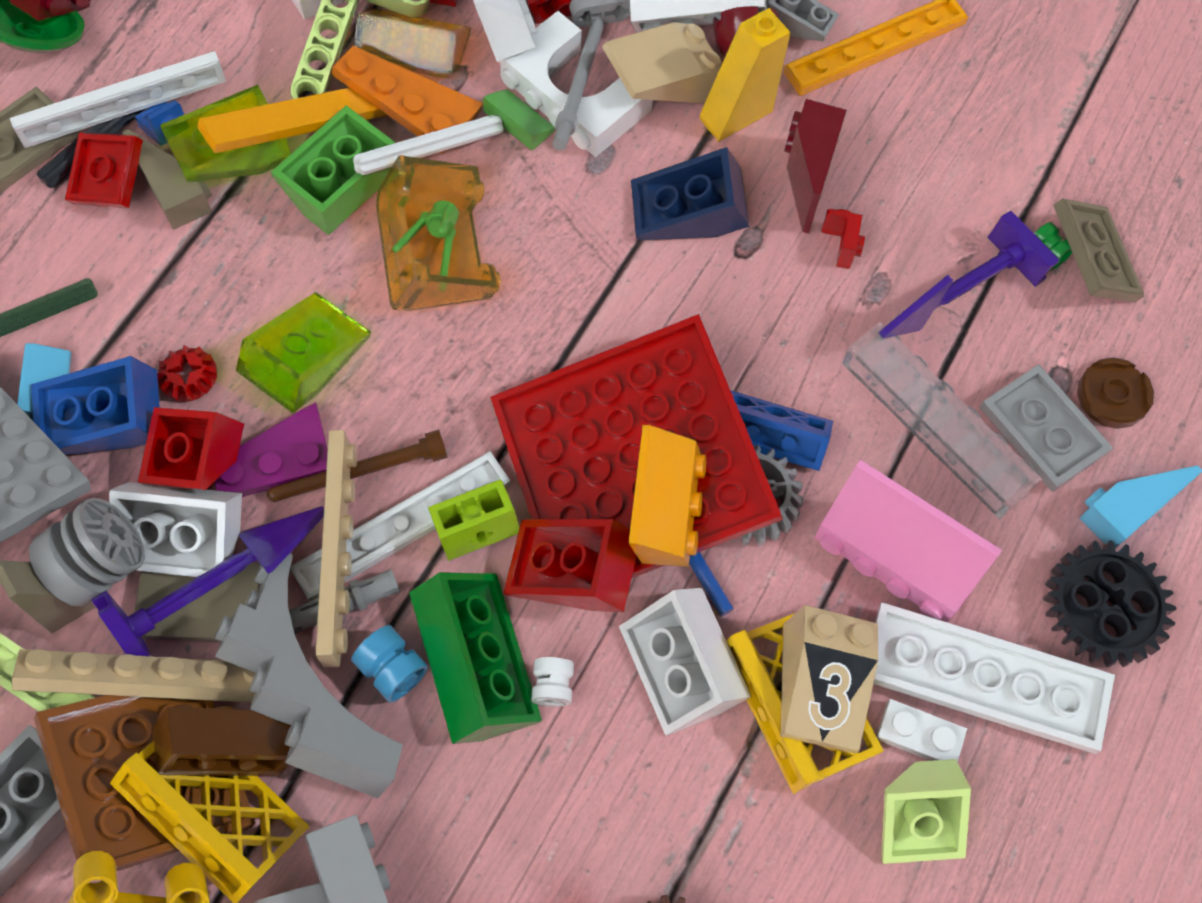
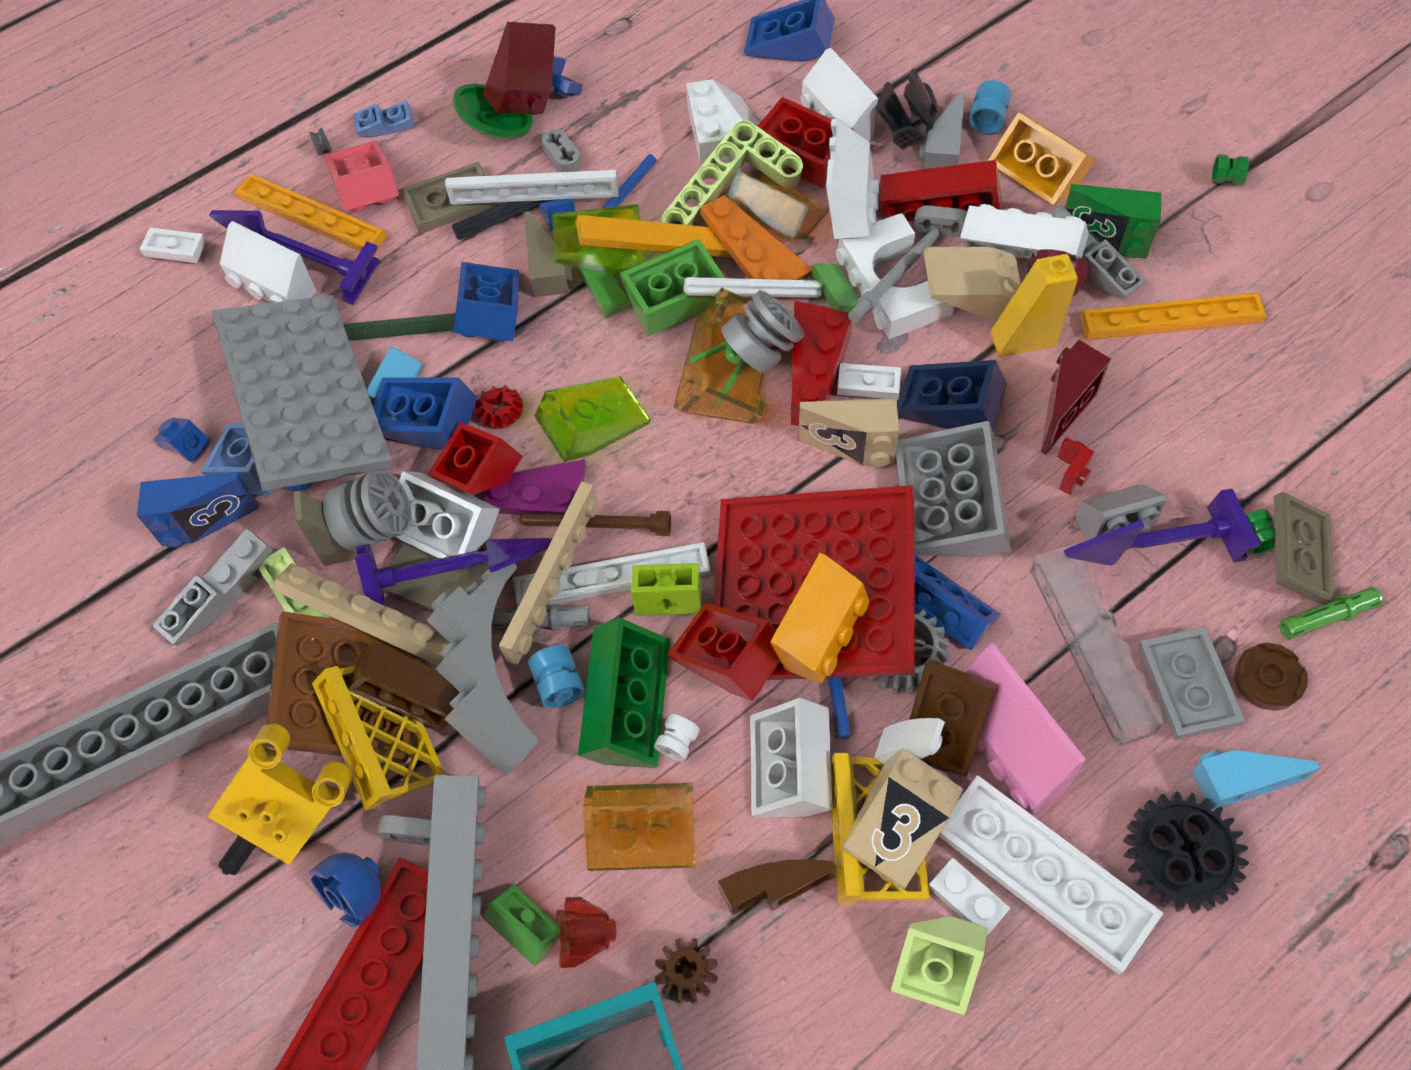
camera: 30 degrees right, 5 degrees down
red tile [65,133,143,208] -> none
none -> blue slope [453,262,519,342]
none -> light grey beam [542,129,581,172]
none -> bright green slope [578,263,631,318]
none -> clear yellow slope [583,782,696,871]
none -> blue bar [595,154,657,218]
none -> reddish brown slope [718,859,837,915]
none -> light grey wheel [721,290,804,374]
none -> red wedge [791,300,852,426]
none -> tan slope [799,399,899,467]
none -> white plate [837,363,901,400]
none -> white slope [874,718,945,763]
none -> light grey slope [896,421,1012,557]
none -> reddish brown tile [909,659,997,777]
none -> light grey slope [1075,484,1167,541]
none -> bright green pin [1279,586,1383,640]

